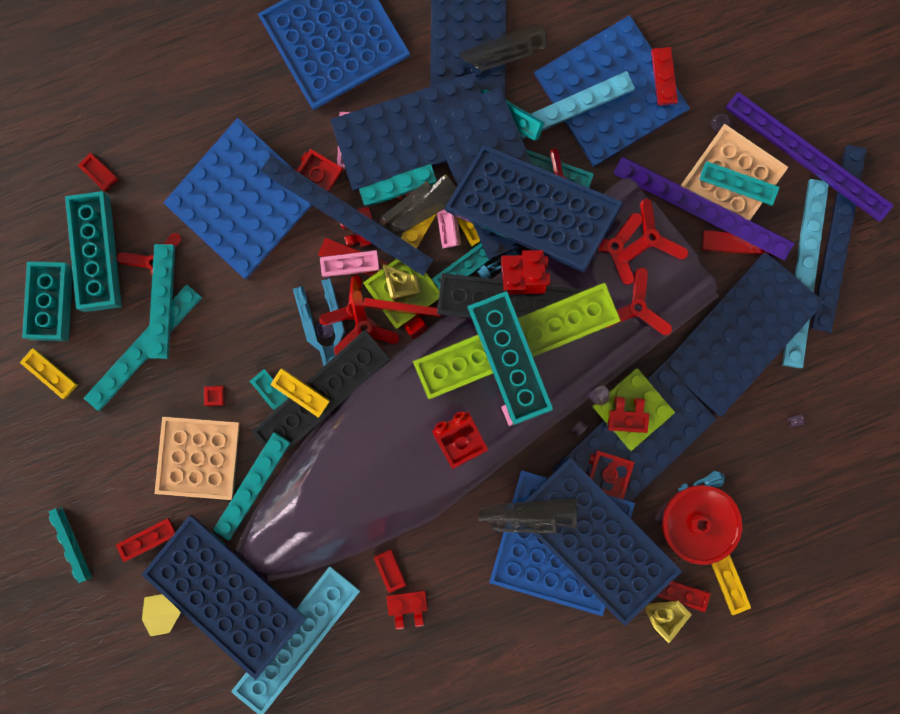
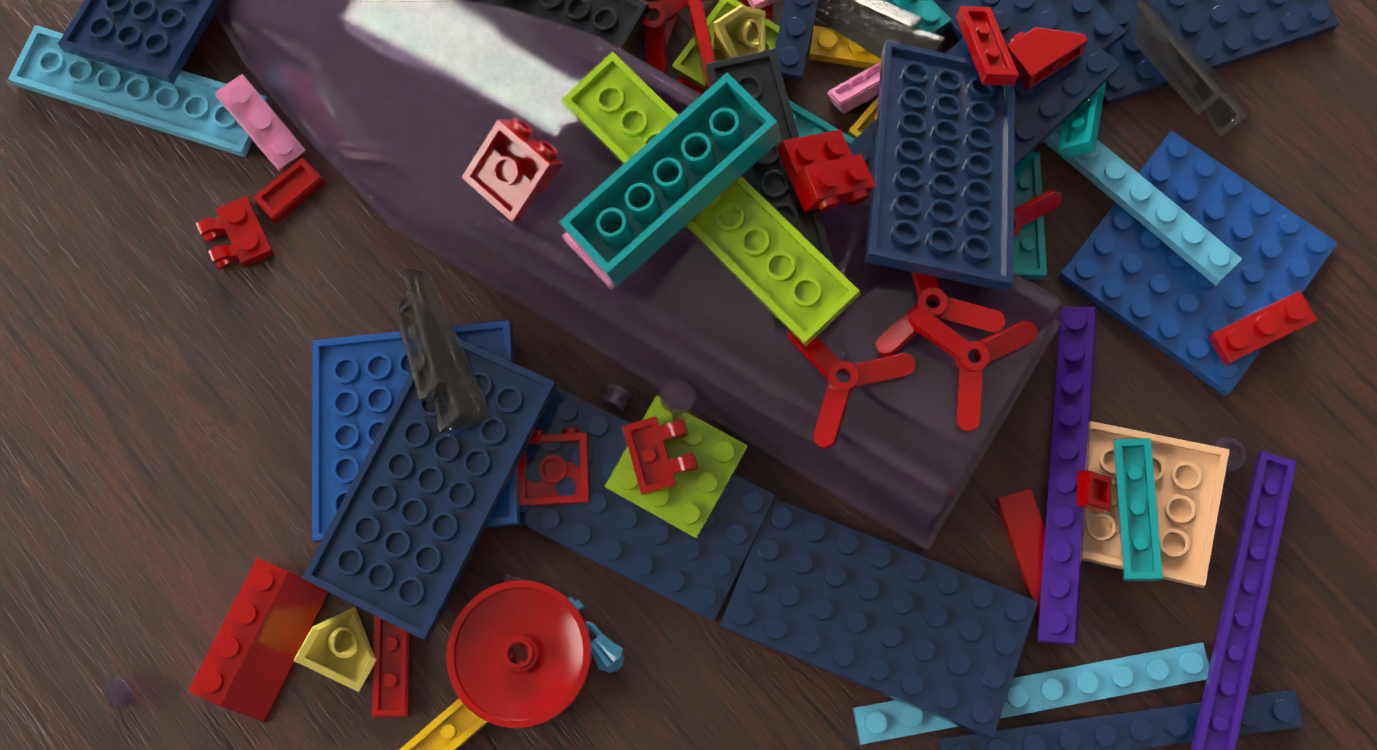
camera: 65 degrees right, 10 degrees down
none -> red slope [188,558,330,722]
none -> bright pink plate [215,74,306,172]
none -> red plate [956,6,1019,85]
none -> red slope [1007,27,1088,90]
none -> red tile [1077,470,1112,513]

